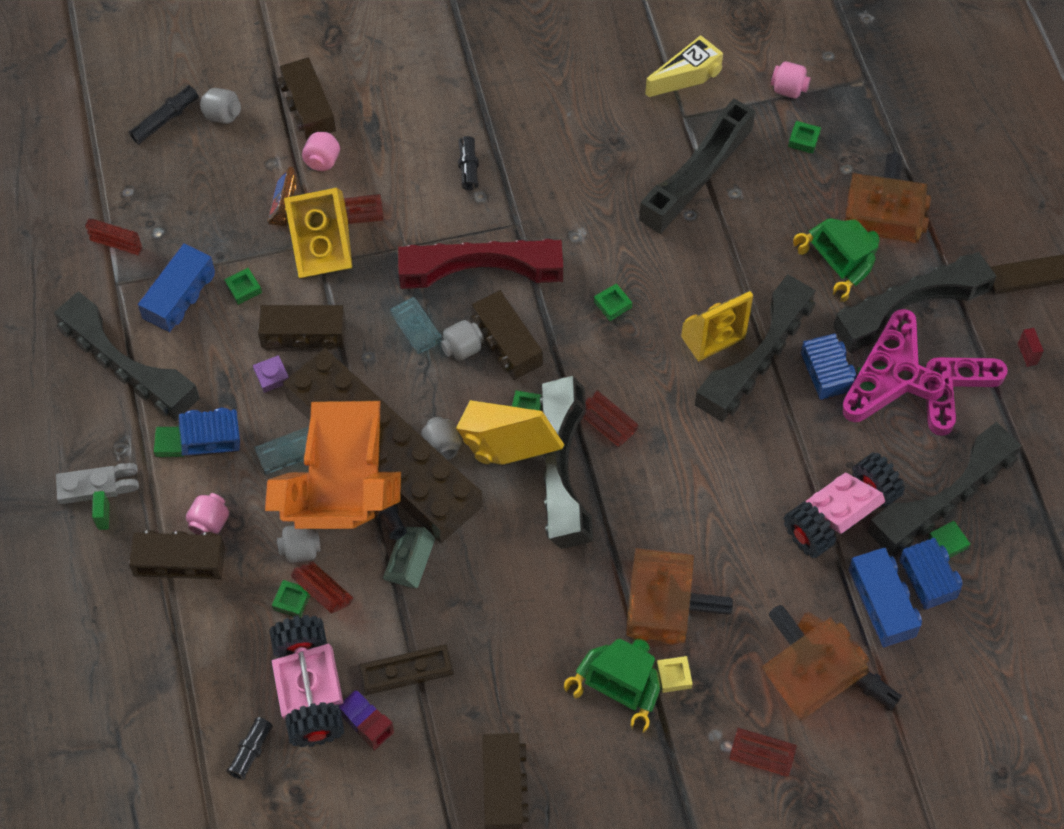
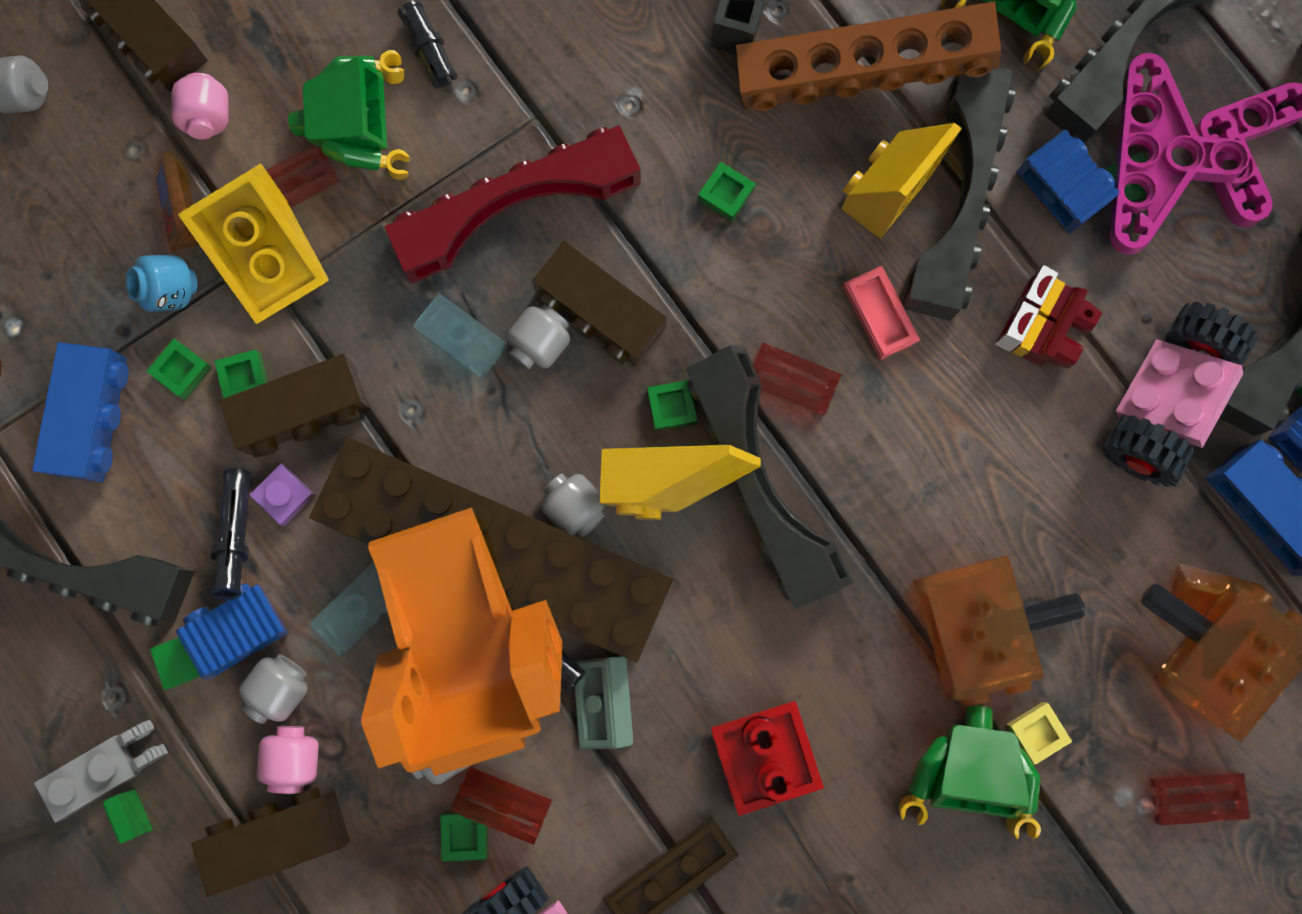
camera: 25 degrees left, 20 degrees up
none -> dark azure head [125,254,197,312]
none -> black pin [211,468,252,600]
none -> green tile [214,349,268,399]
none -> light grey head [239,654,308,724]
none -> green torso [288,50,410,180]
none -> red plate [710,700,824,816]
none -> dark orange brick [736,1,1001,111]
none -> coral tile [842,266,920,361]
none -> dark red hips [995,265,1103,369]

